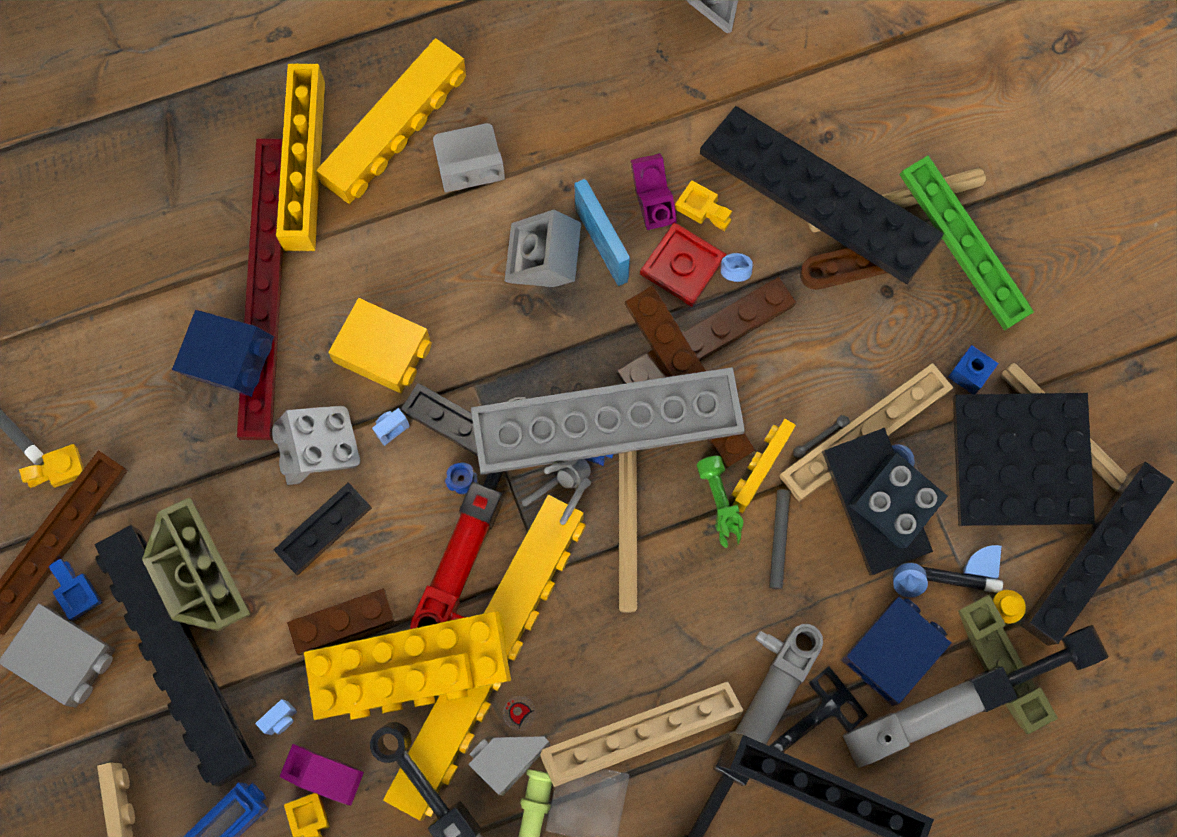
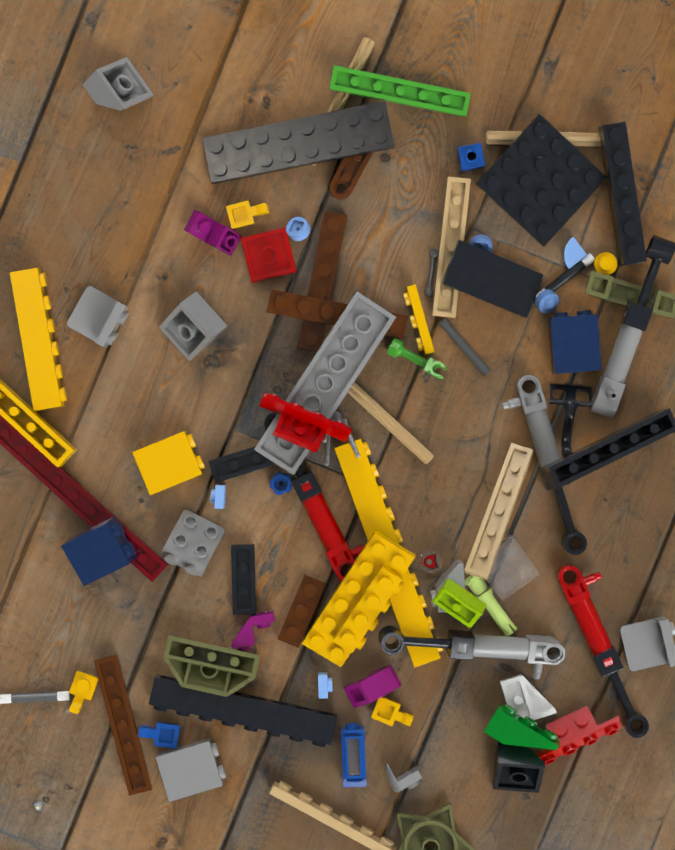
camera: 45 degrees left, 15 degrees up
dark azure tile [574,179,630,286] -> none
black brick [848,453,948,548] -> none
none -> magenta slope [231,610,275,651]
none -> red bracket [259,393,352,453]
none -> lime slope [432,578,486,628]

